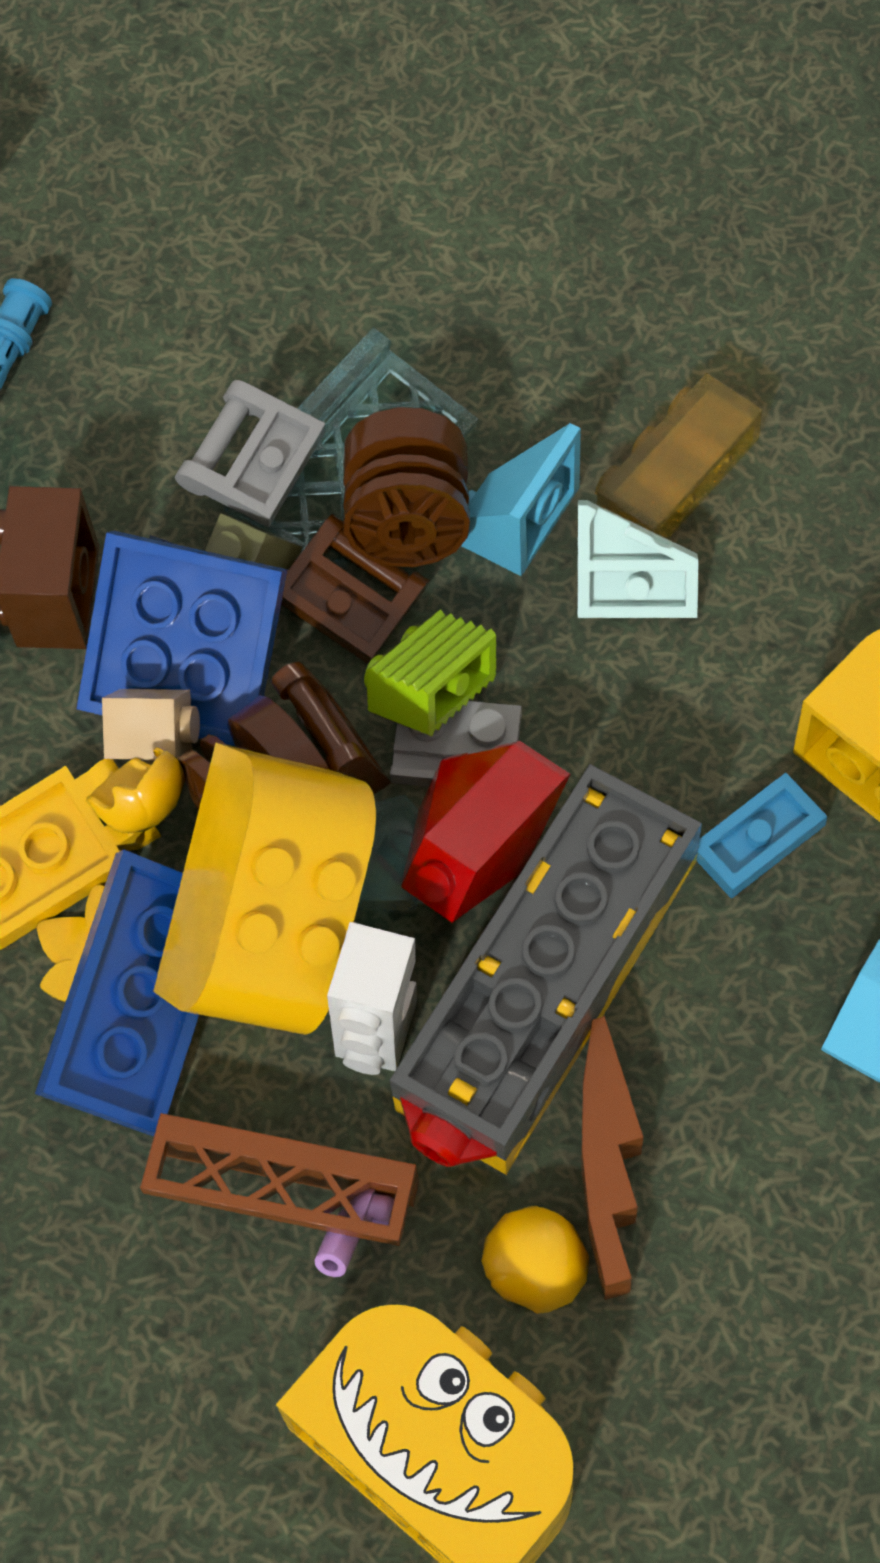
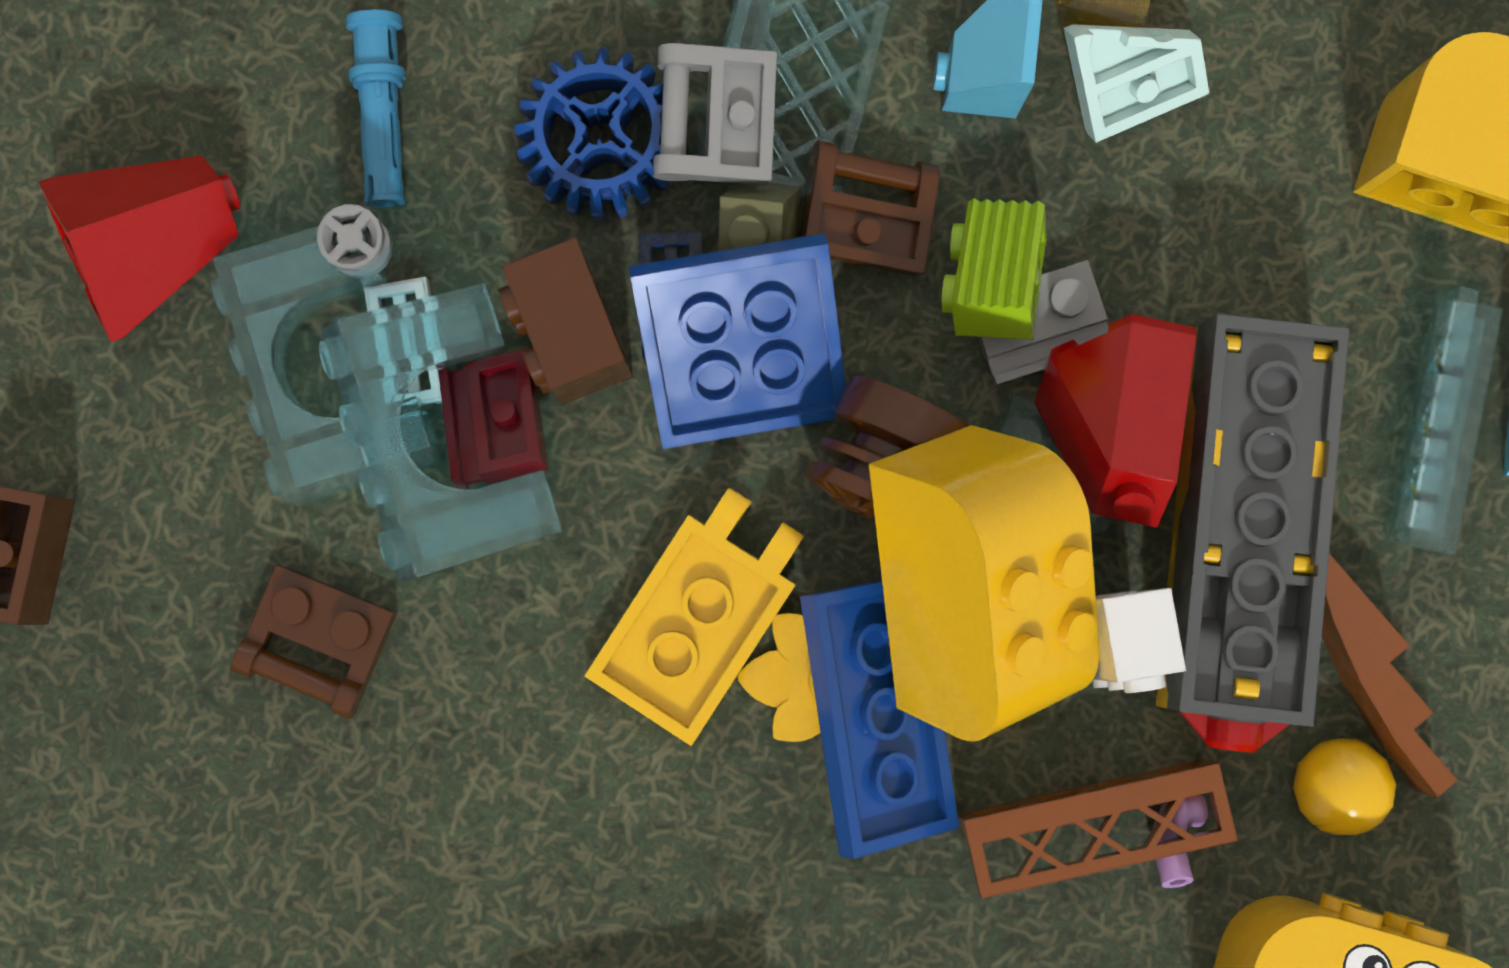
camera: 30 degrees left, 20 degrees up
yellow hair [86,747,185,833] -> none
tan brick [102,689,200,765] -> none
reddish brown plate [271,662,391,795] -> none
reddish brown wheel [343,407,470,567] -> none
dark azure plate [697,772,827,899] -> none
none -> blue gear [514,47,669,220]
none -> clear light blue fence [1385,286,1503,556]

